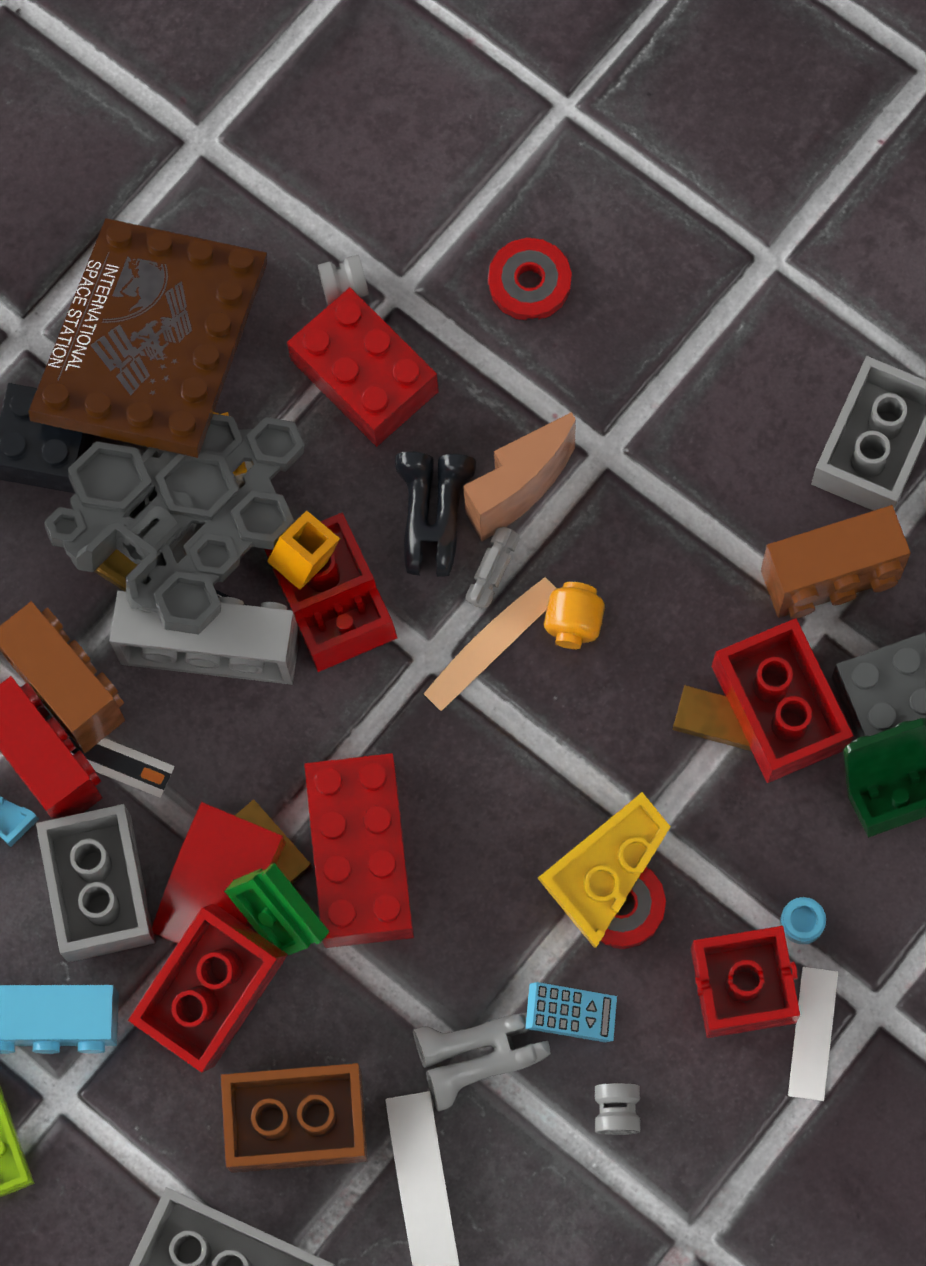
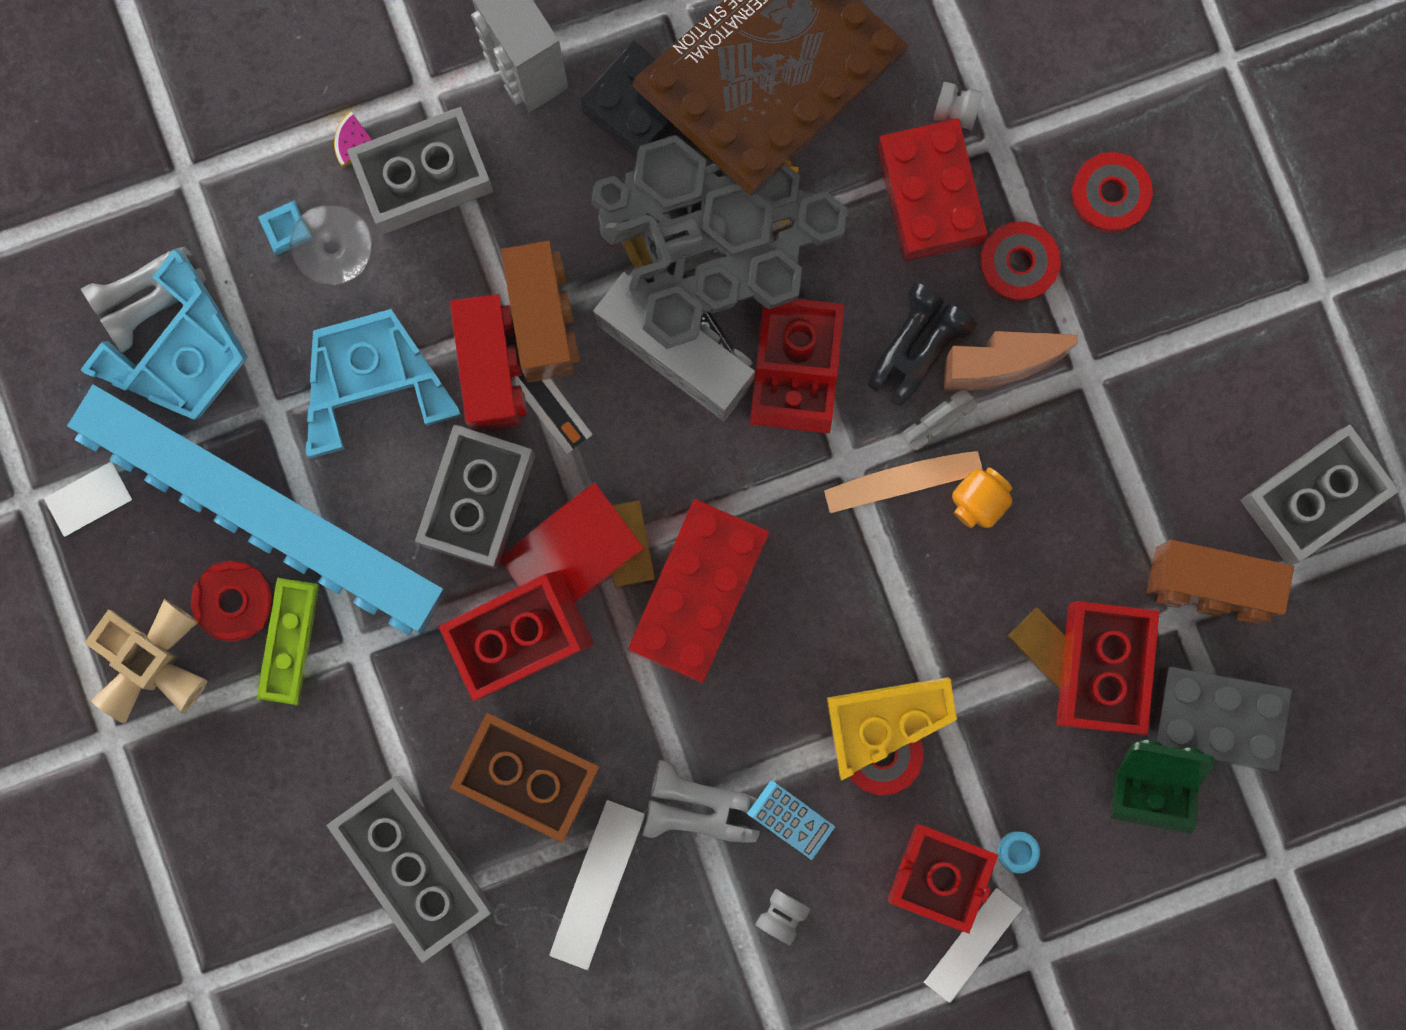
camera: 25 degrees right, 10 degrees up
green plate [224,863,329,956] -> none
light orange brick [267,510,340,590] -> none
none -> red tile [979,221,1061,302]

